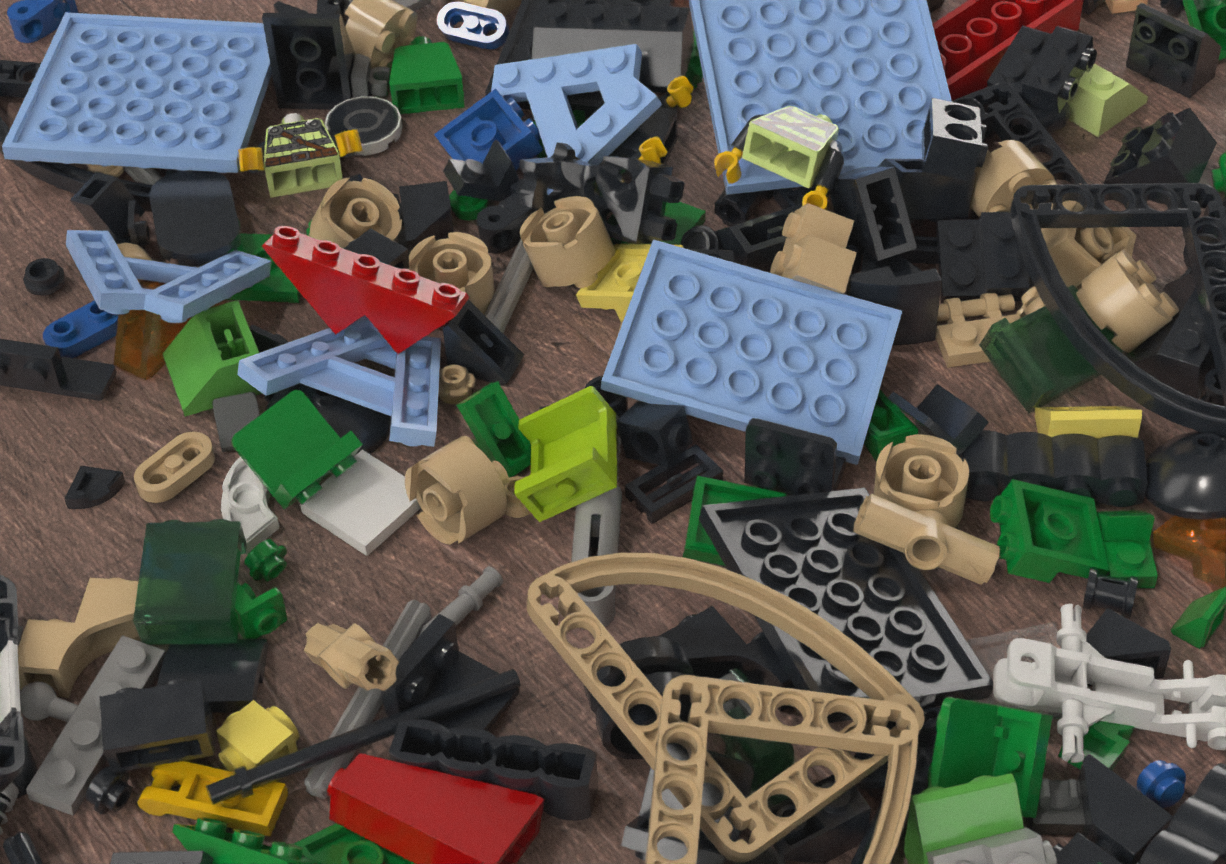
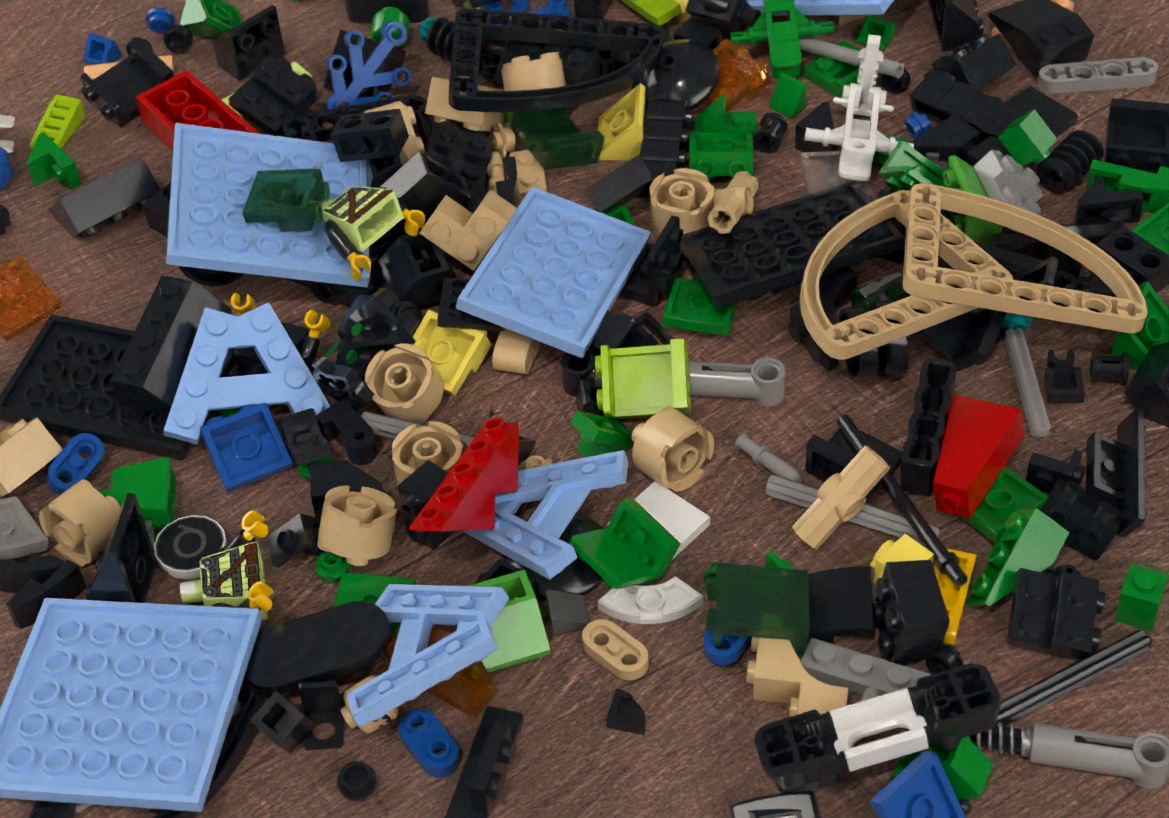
camera: 85 degrees left, 0 degrees up
none -> clear green plate [242,168,330,232]
none -> blue plant [326,21,411,110]

